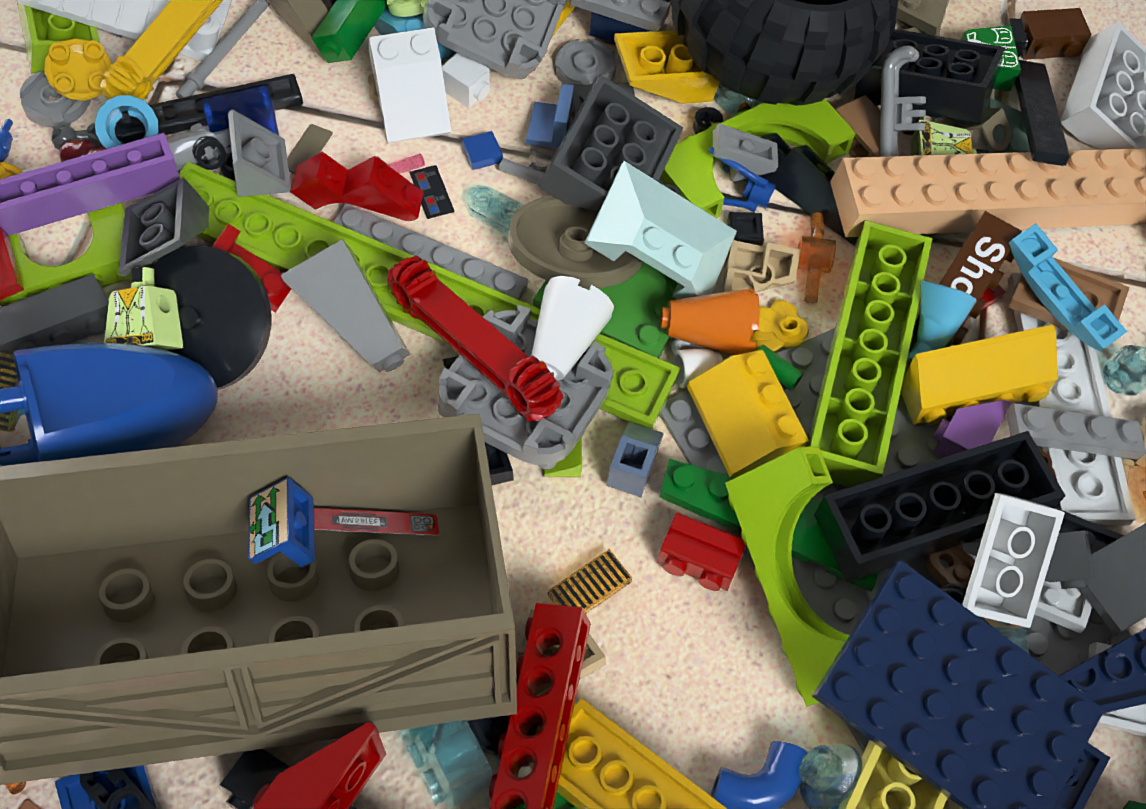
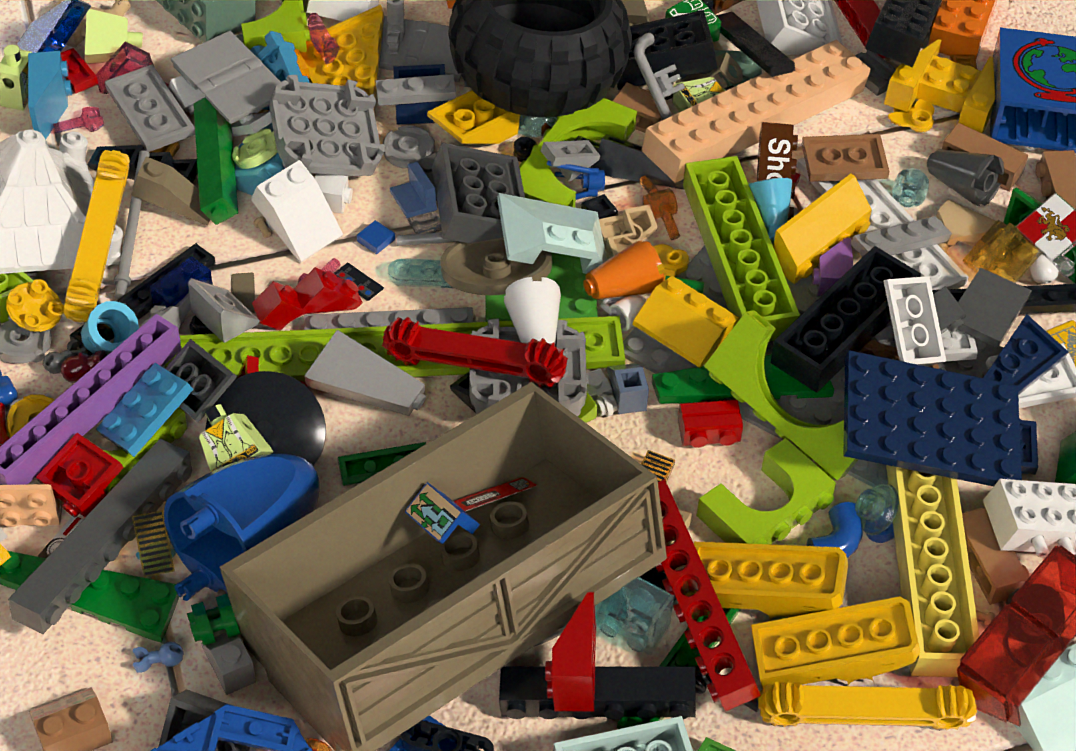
camera: 25 degrees left, 10 degrees down
black bush [192,136,227,170] -> none
medium azure slope [1009,224,1127,351] -> none
none -> dark azure plate [96,363,194,457]
none -> green slope [337,442,426,486]
none -> white plate [586,369,617,417]
none -> lime arch [696,438,836,544]

